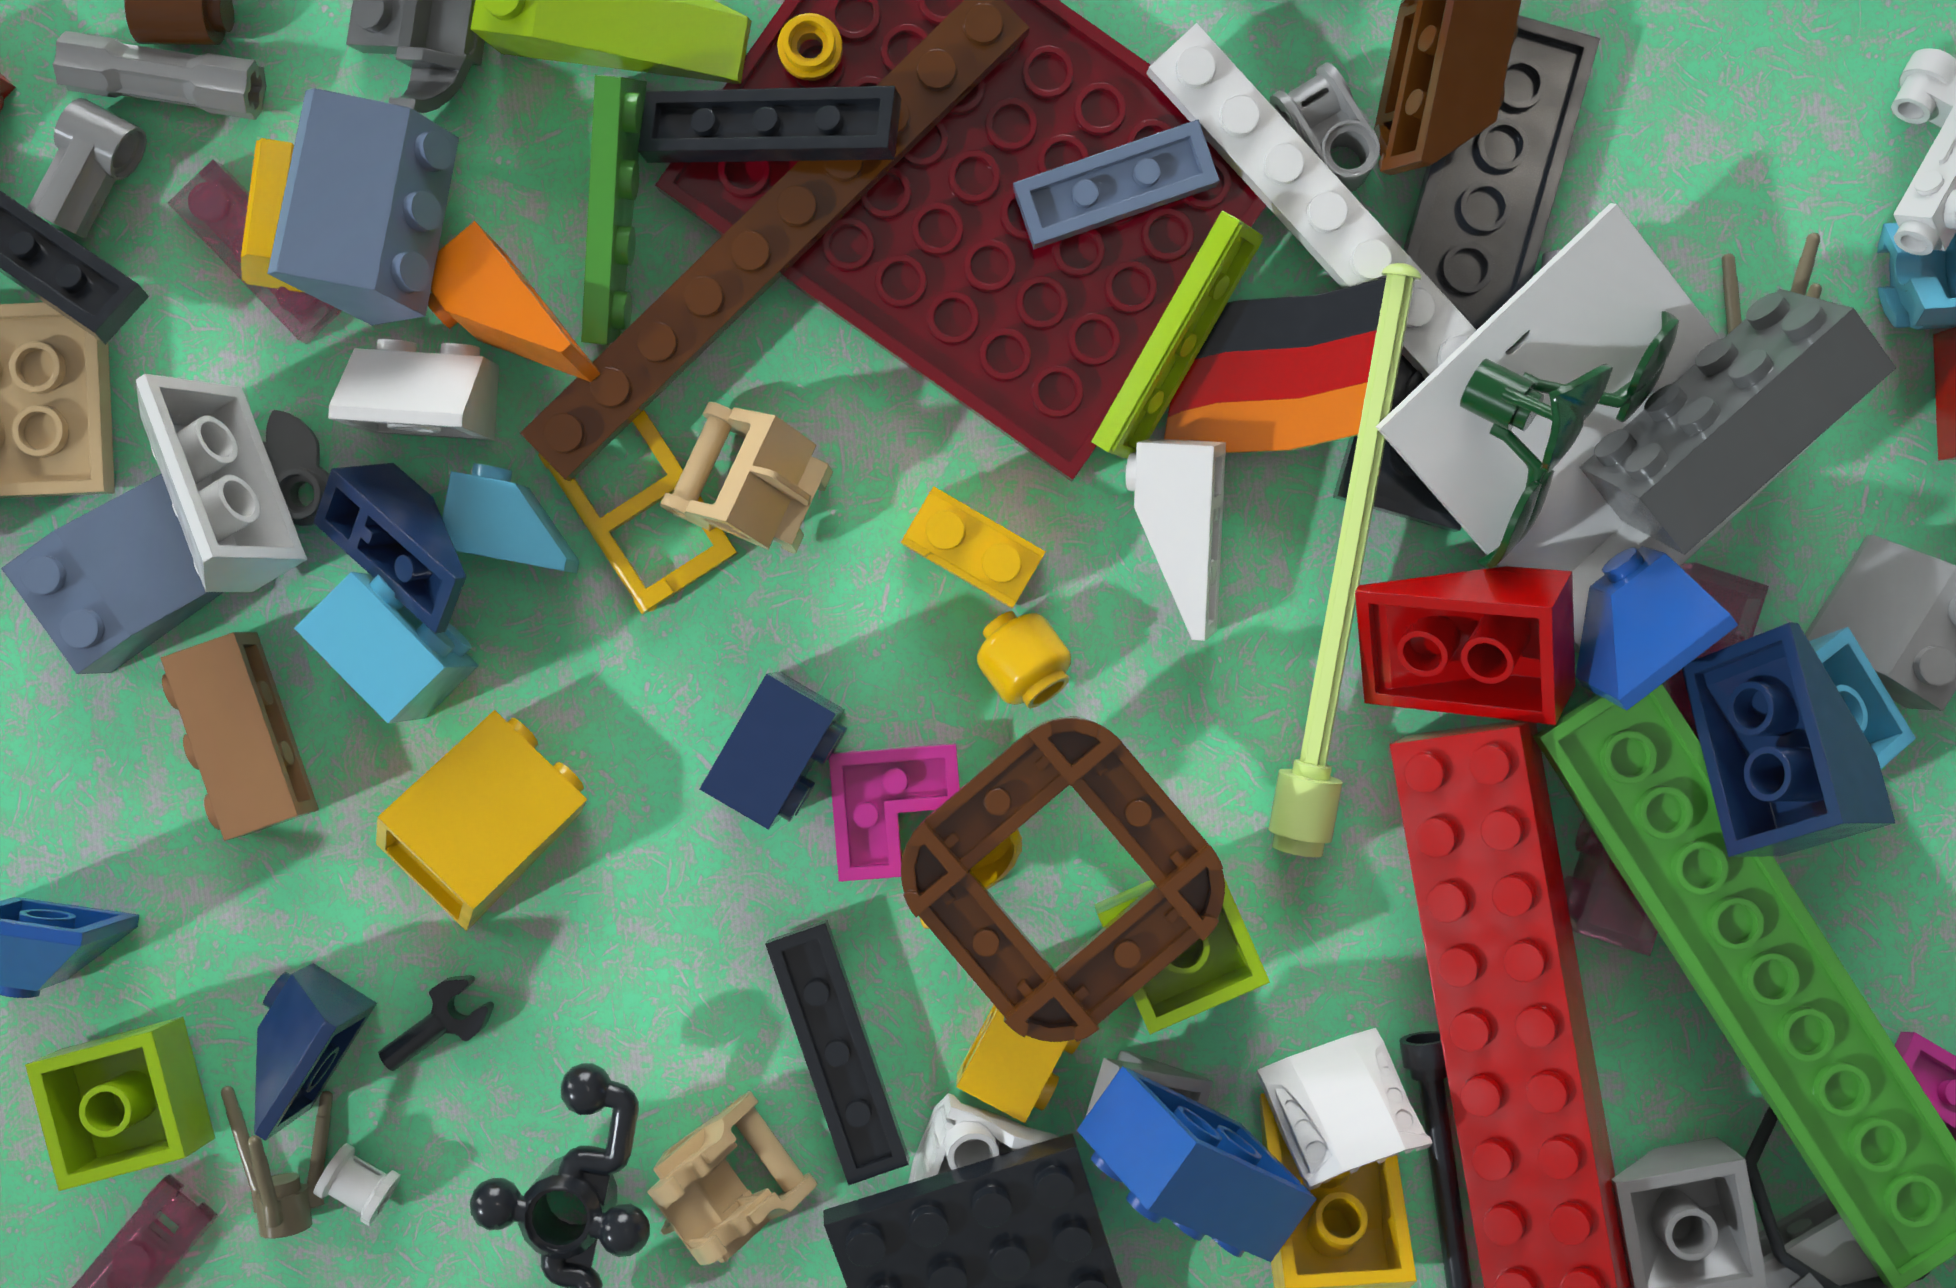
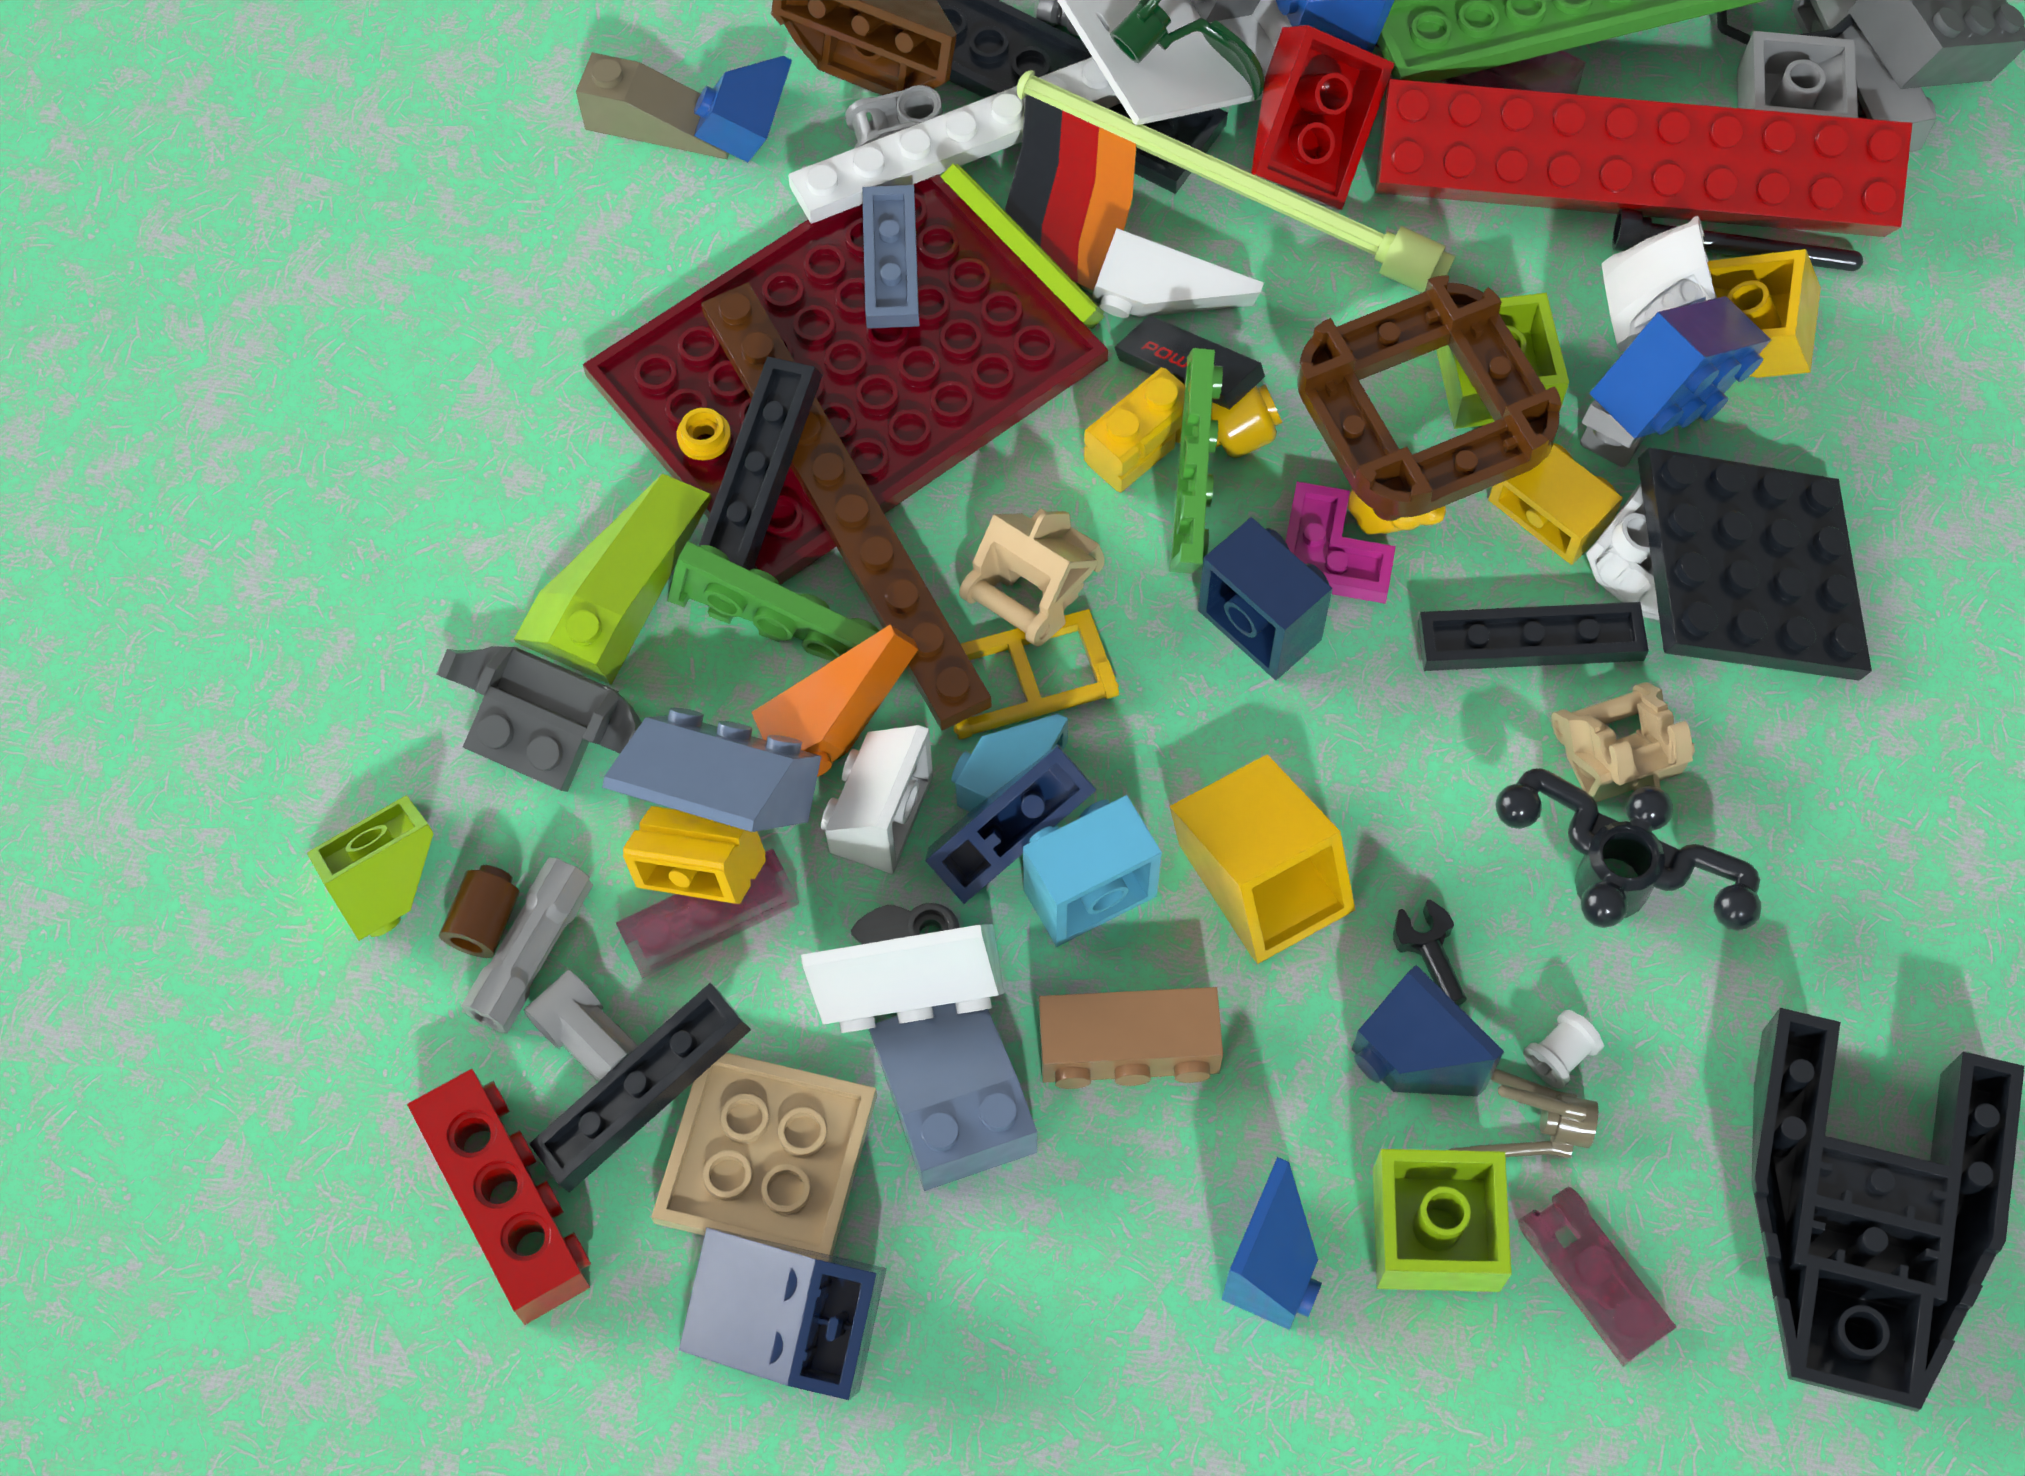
camera: 70 degrees left, 25 degrees down
none -> black tile [1114,315,1265,410]
none -> bright green wing [1170,348,1223,574]

